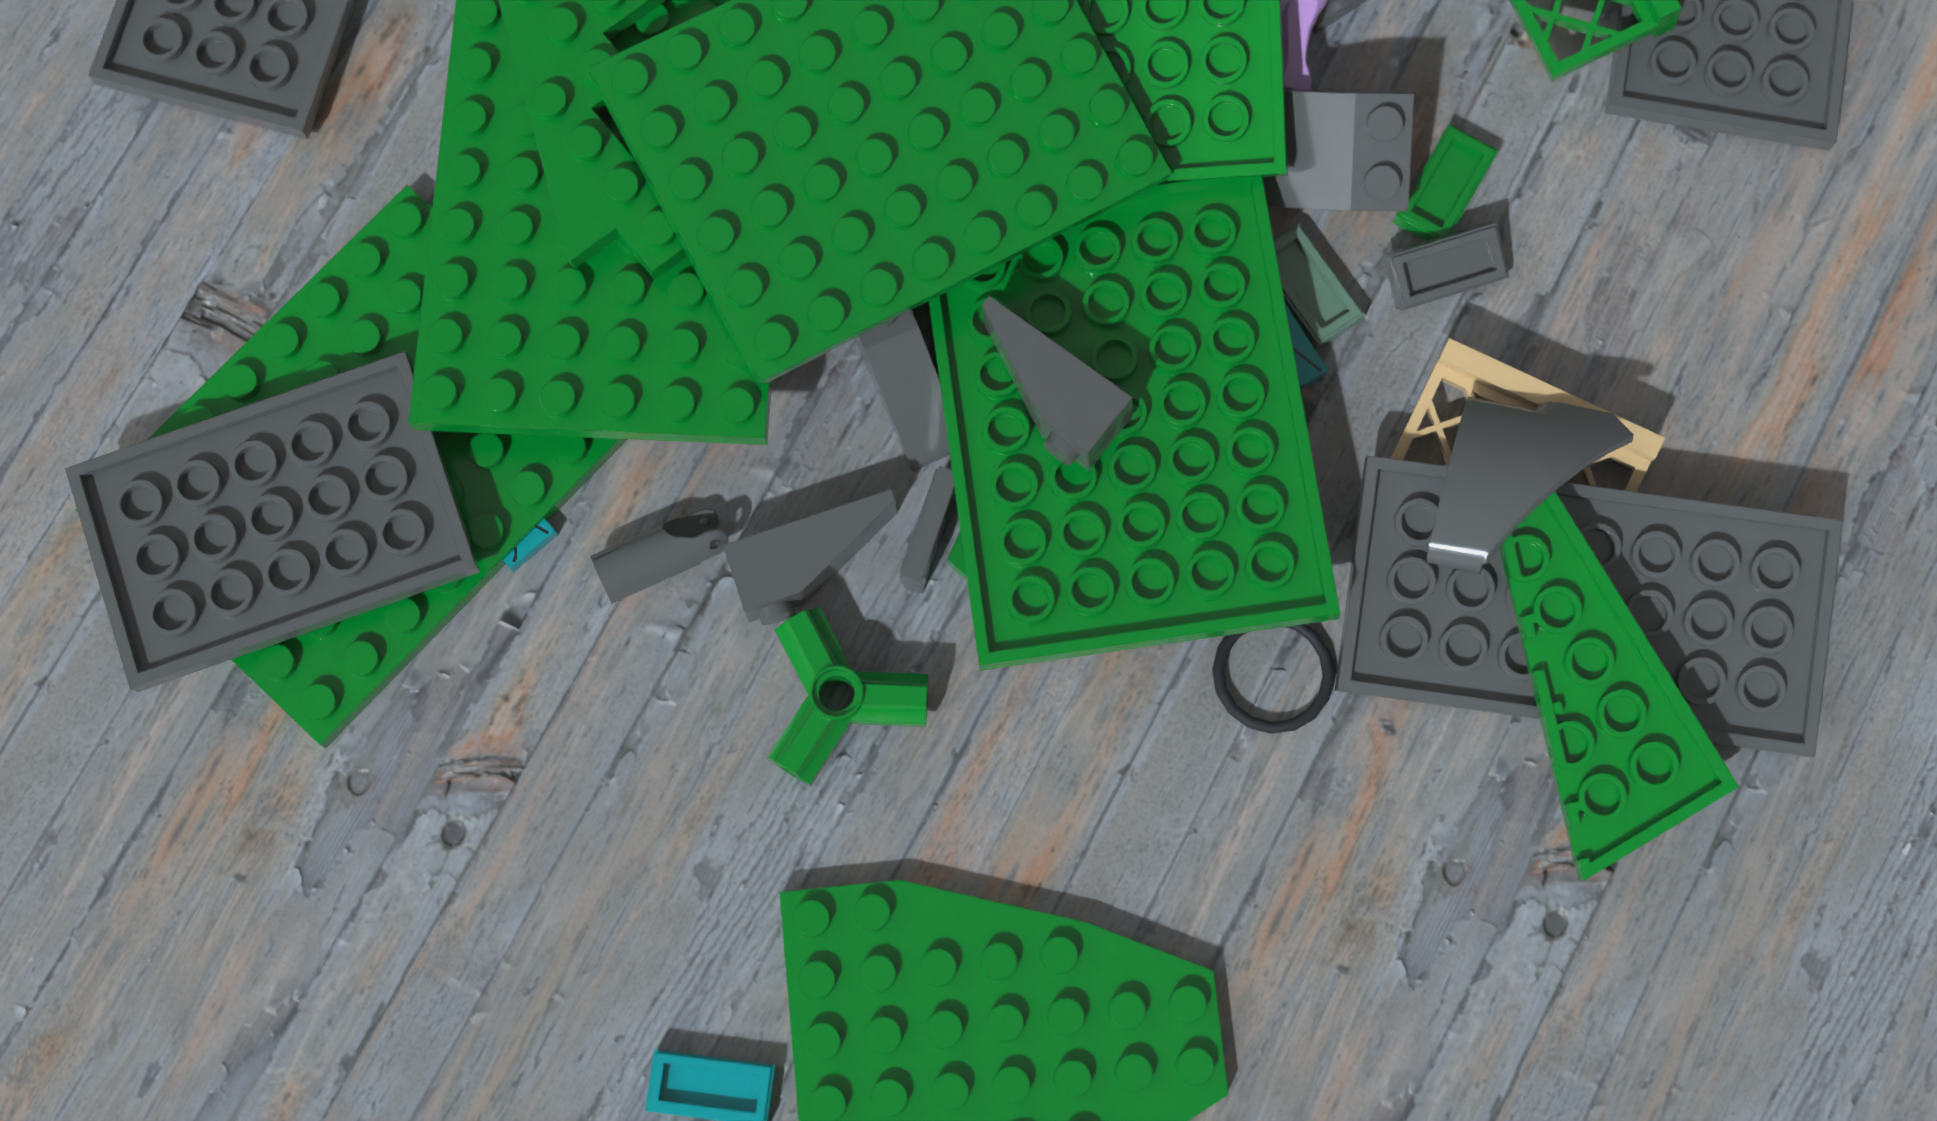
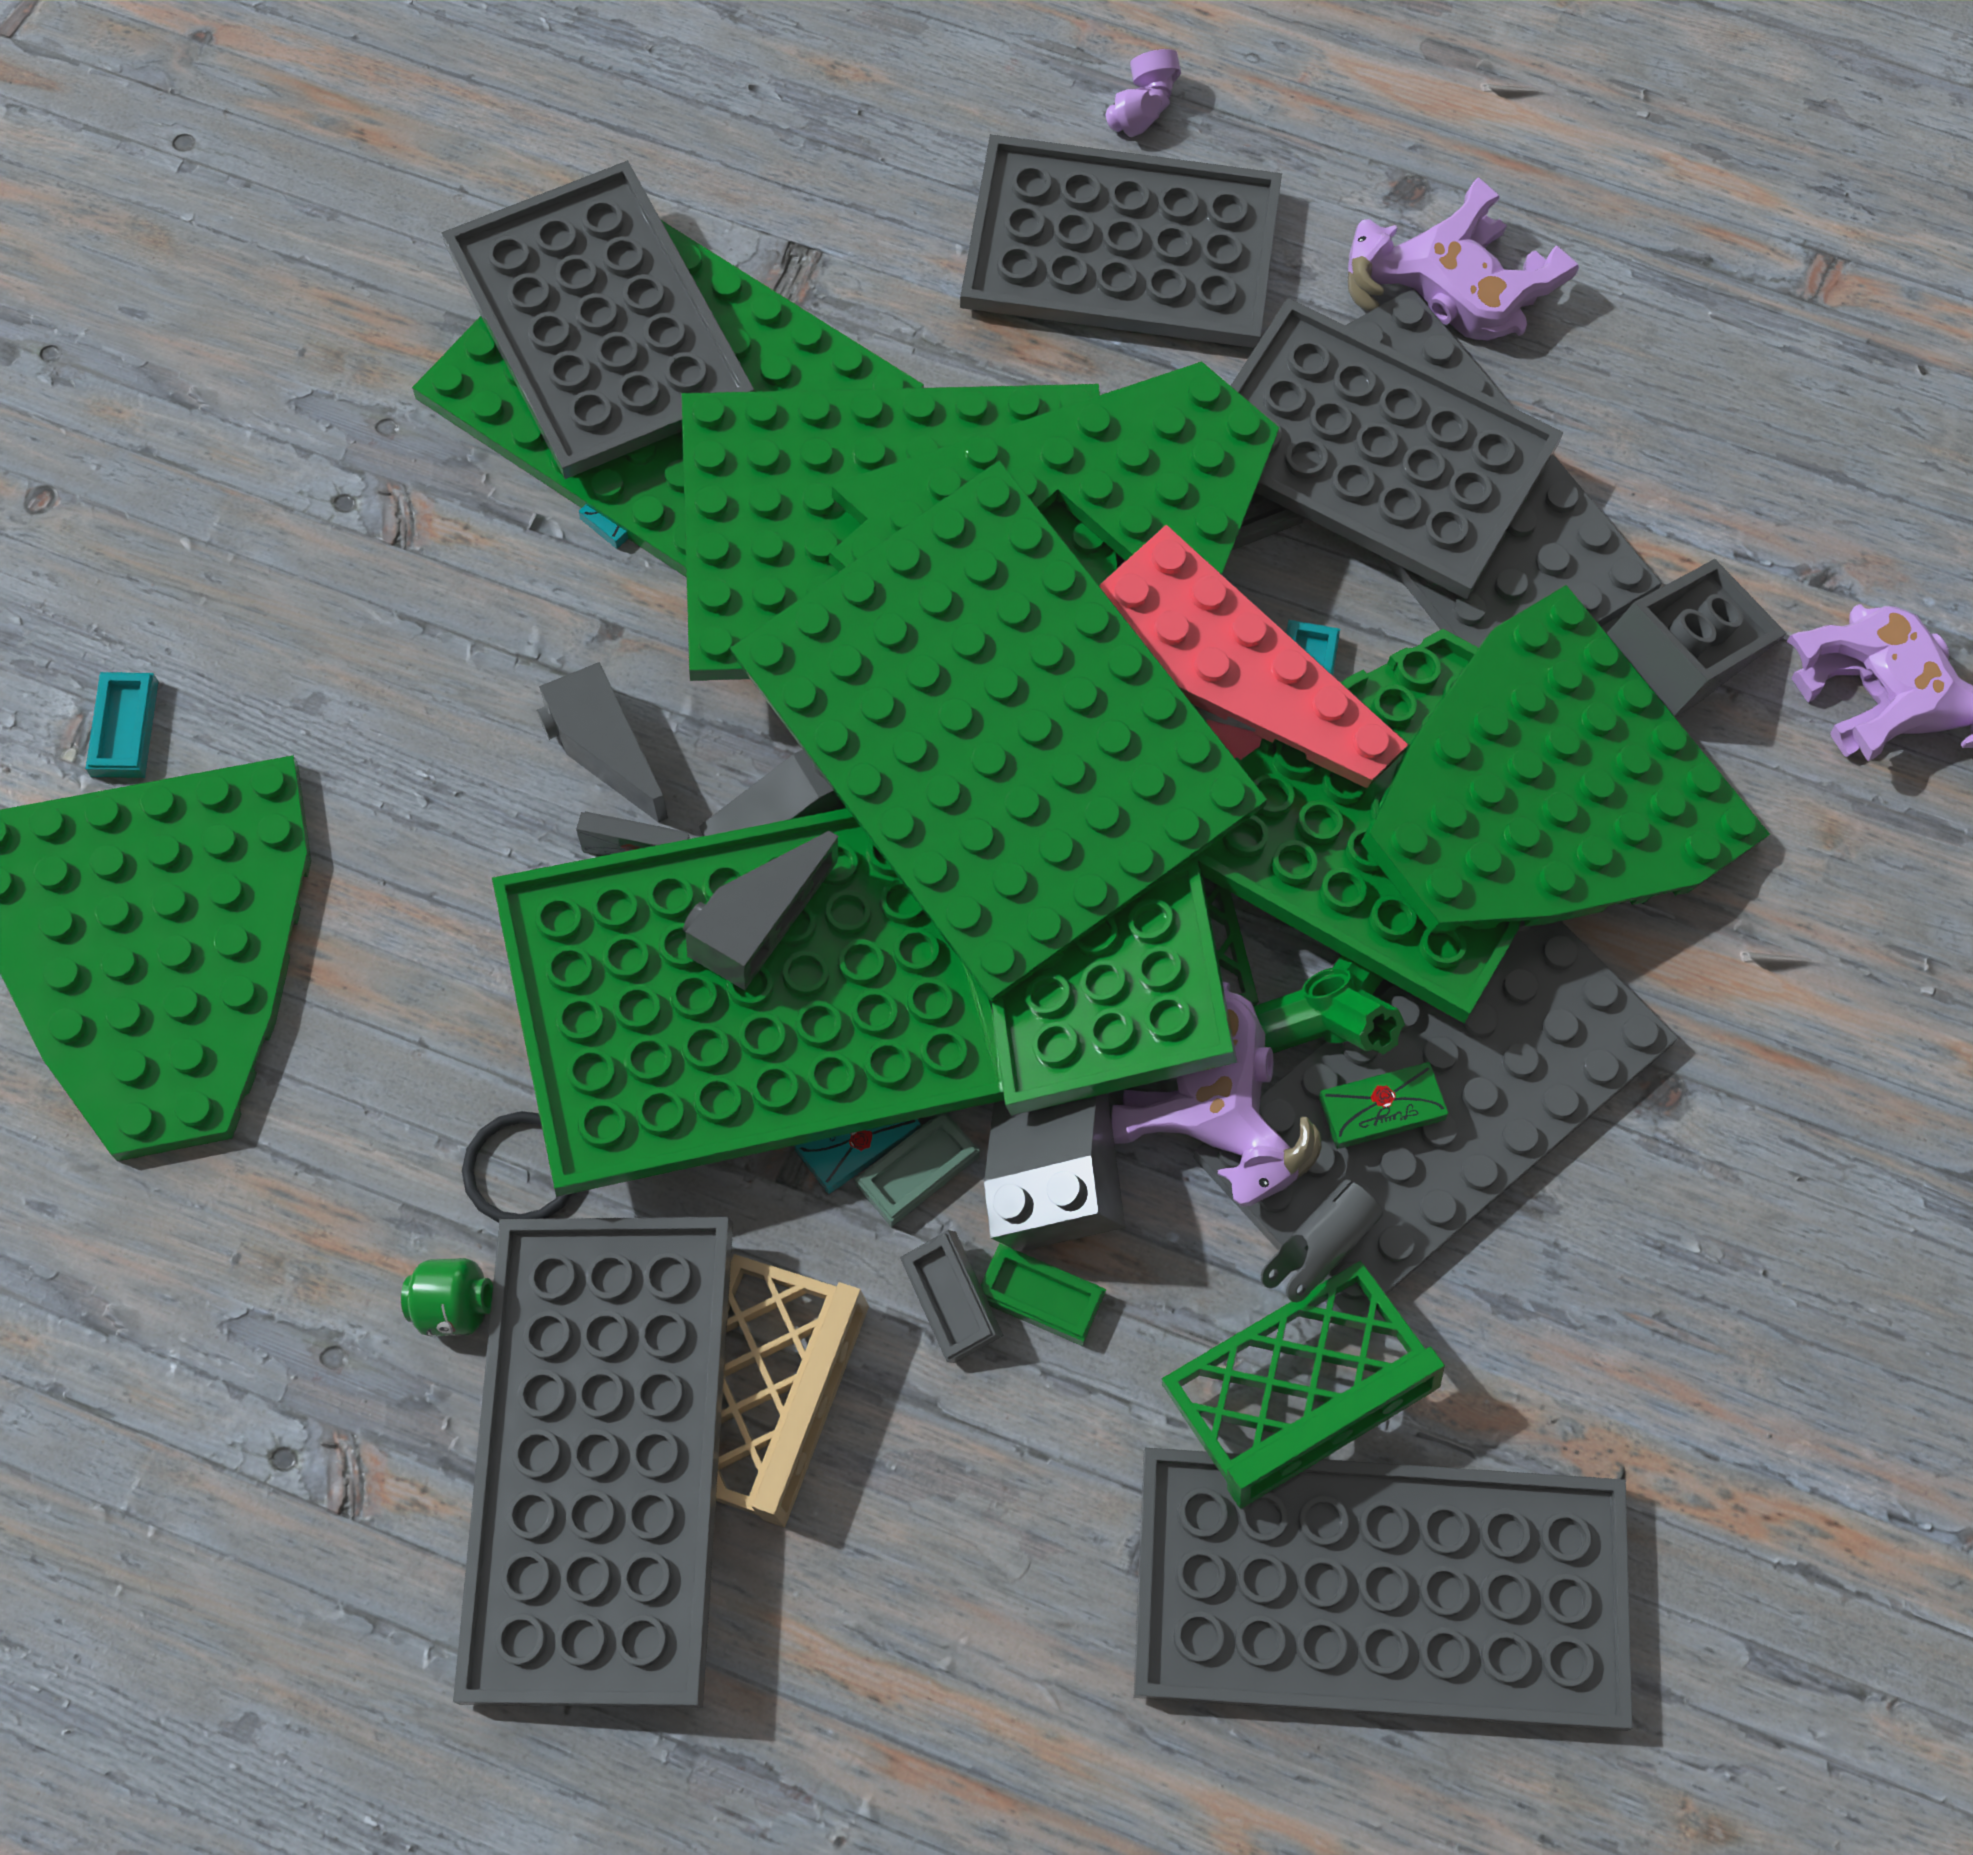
camera: 80 degrees right, 10 degrees down
dark grey piece [590,508,729,603] -> none
green piece [767,606,928,787] -> none
dark grey panel [1427,396,1634,574] -> none
green wing [1499,492,1739,881] -> none
none -> green head [401,1258,493,1337]

